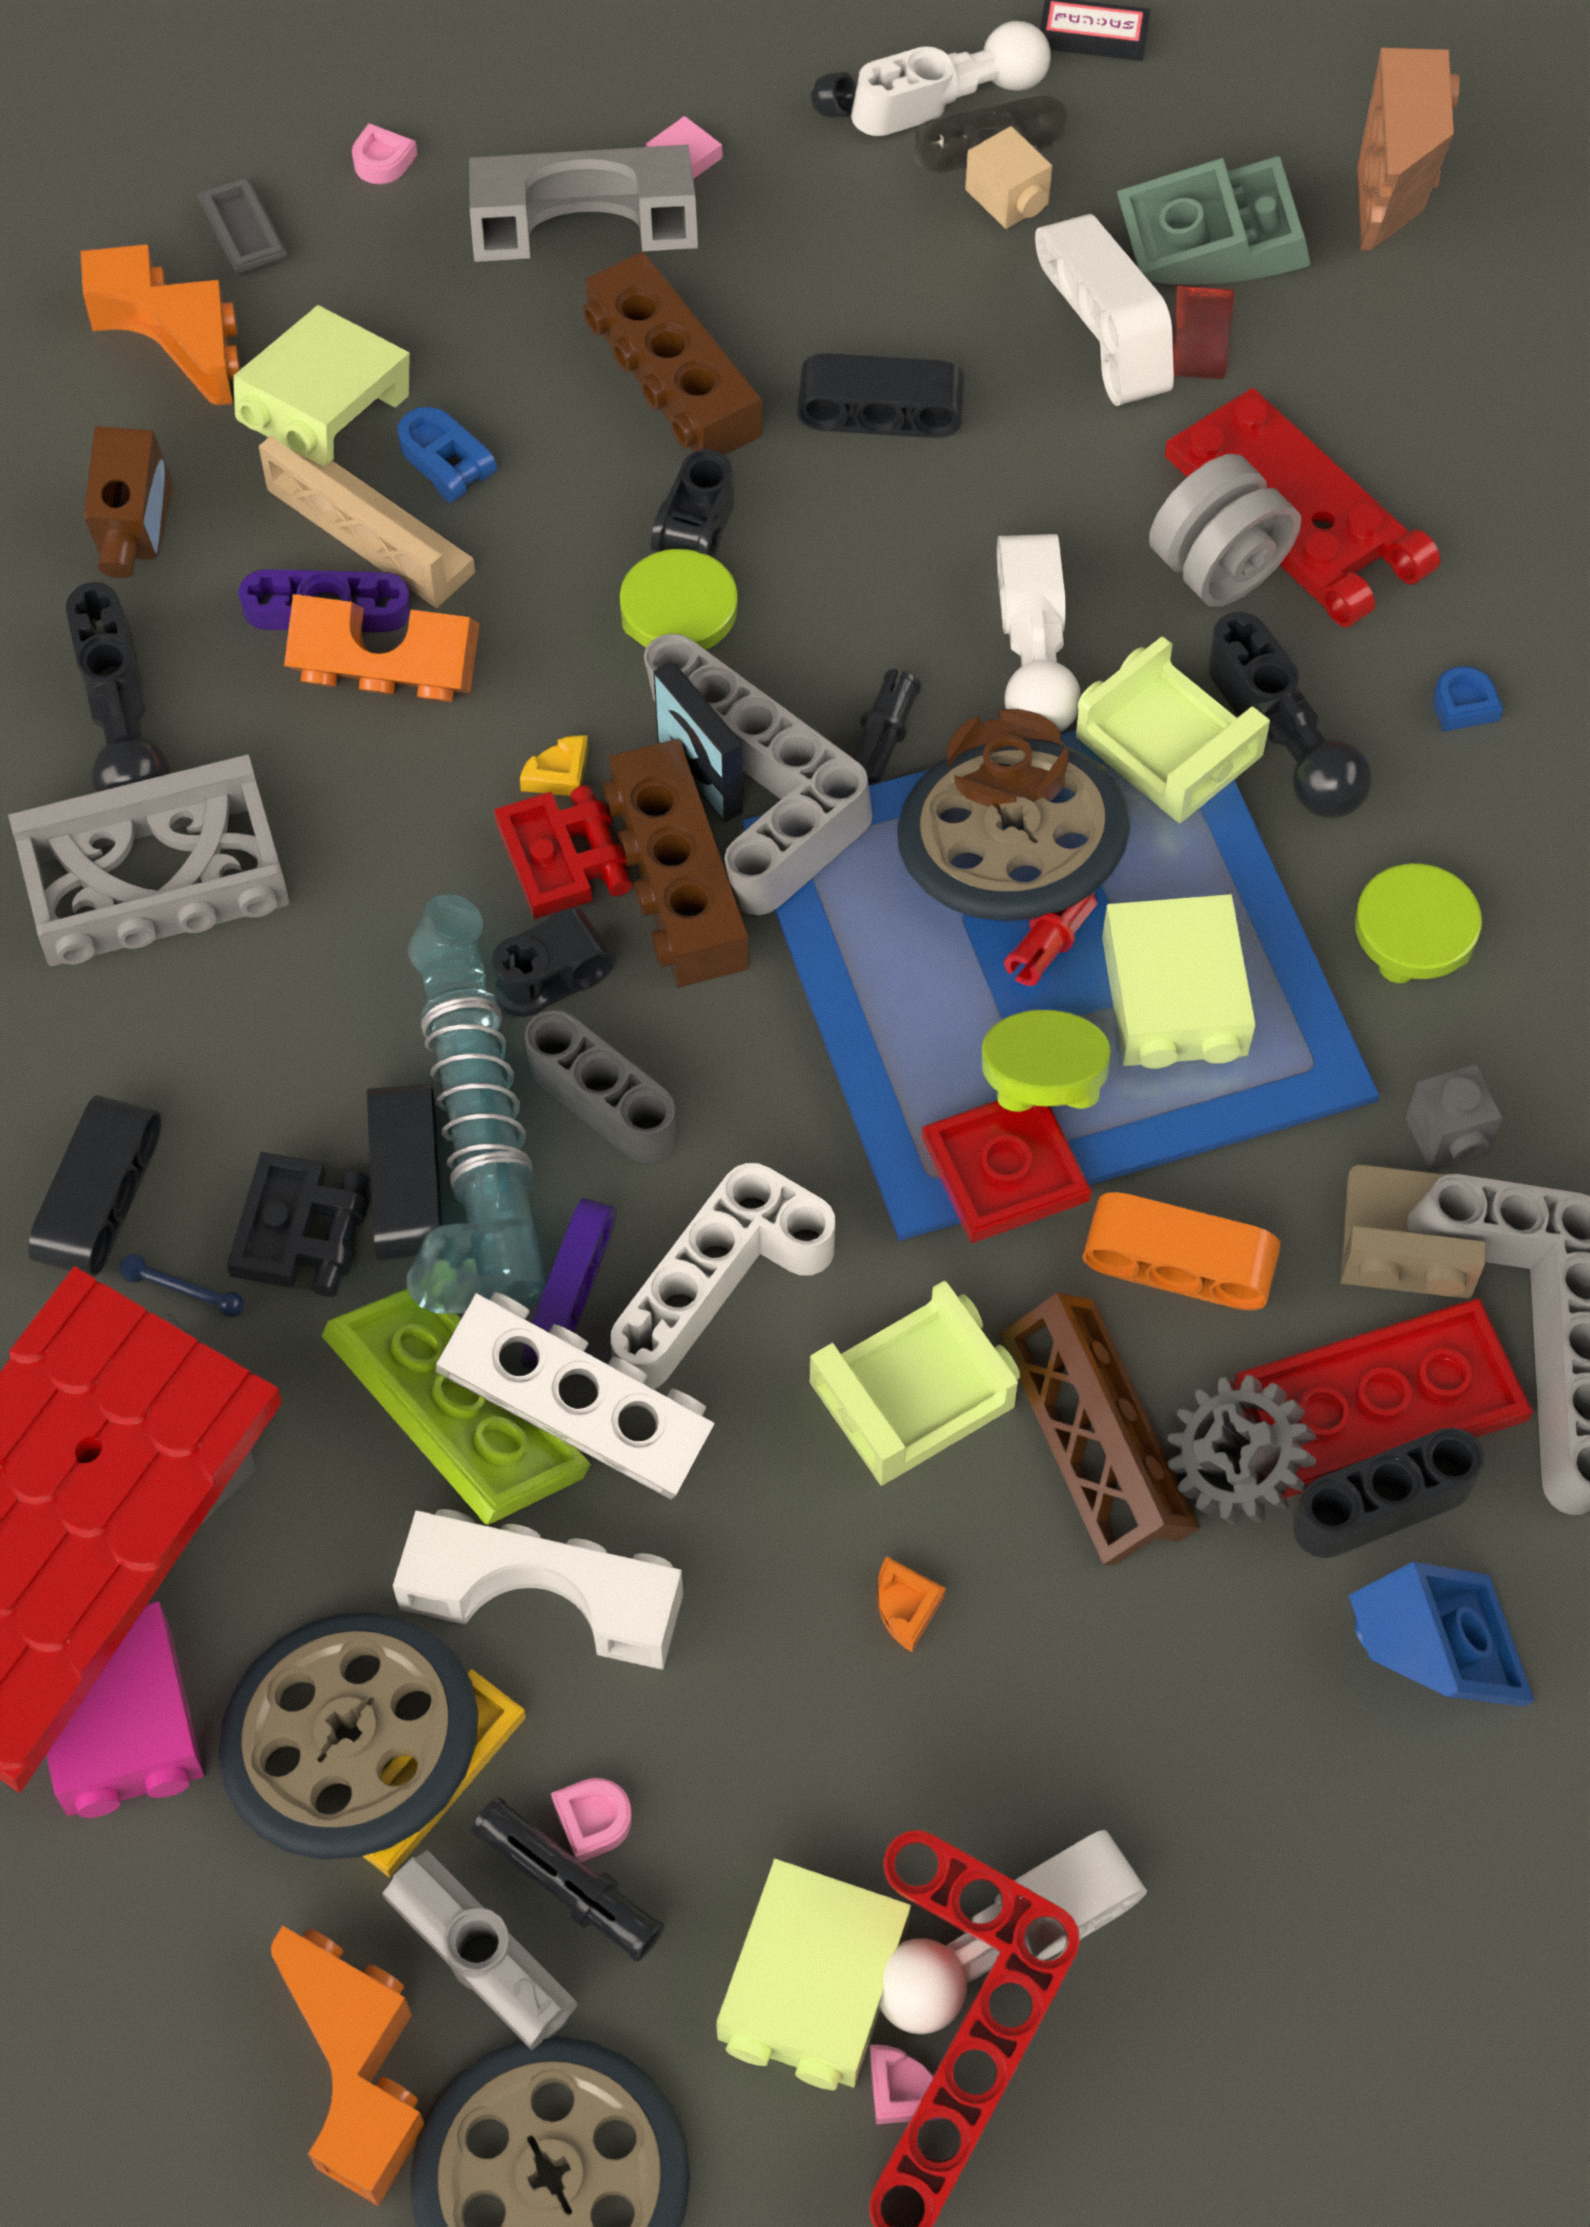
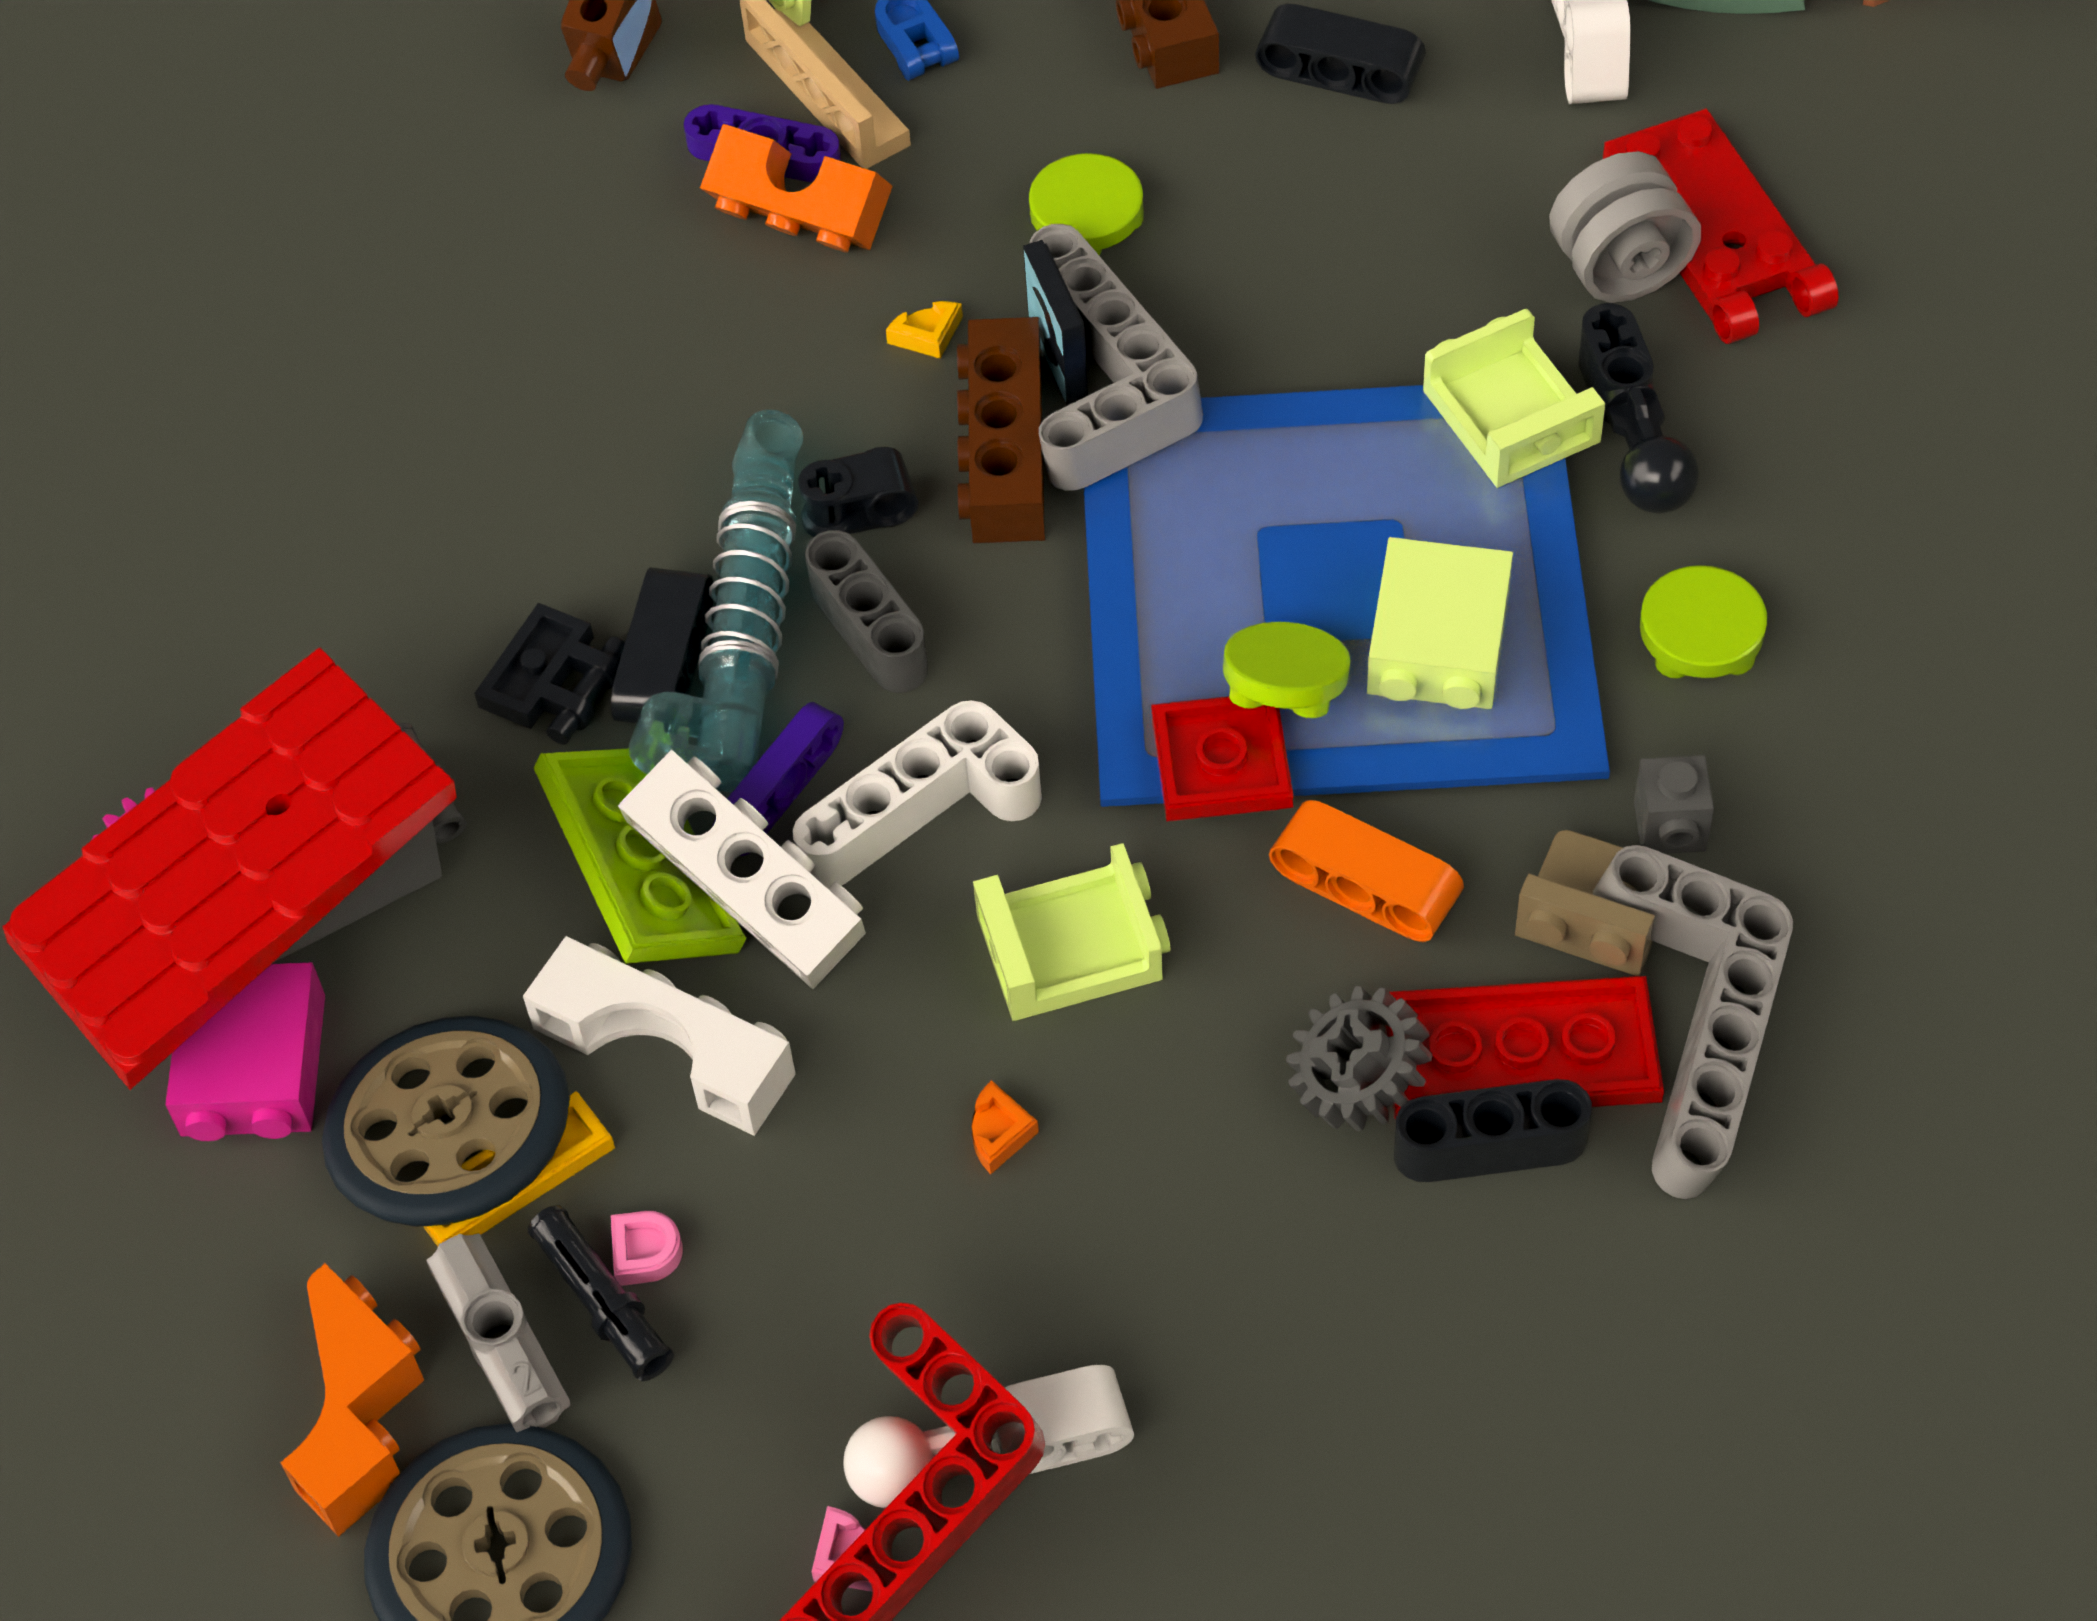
camera: 20 degrees right, 5 degrees down
light grey fence [8,754,289,966] -> none
black beam [28,1095,161,1277] -> none
black beam [66,582,171,792] -> none
dark blue hinge [120,1254,244,1318] -> none
red plate [494,785,632,919] -> none
black piece [651,449,734,558] -> none
yellowish green brick [716,1858,911,2090] -> none
black axle [852,669,921,785] -> none
wedge [897,738,1130,922] -> none
reddish brown plate [947,709,1069,815] -> none
white beam [997,534,1081,732] -> none
reddish brown fence [999,1292,1200,1566] -> none
red axle [1004,892,1097,986] -> none
clear red panel [1172,286,1234,379] -> none
blue slope [1349,1561,1534,1707] -> none
blue tile [1433,666,1504,732] -> none

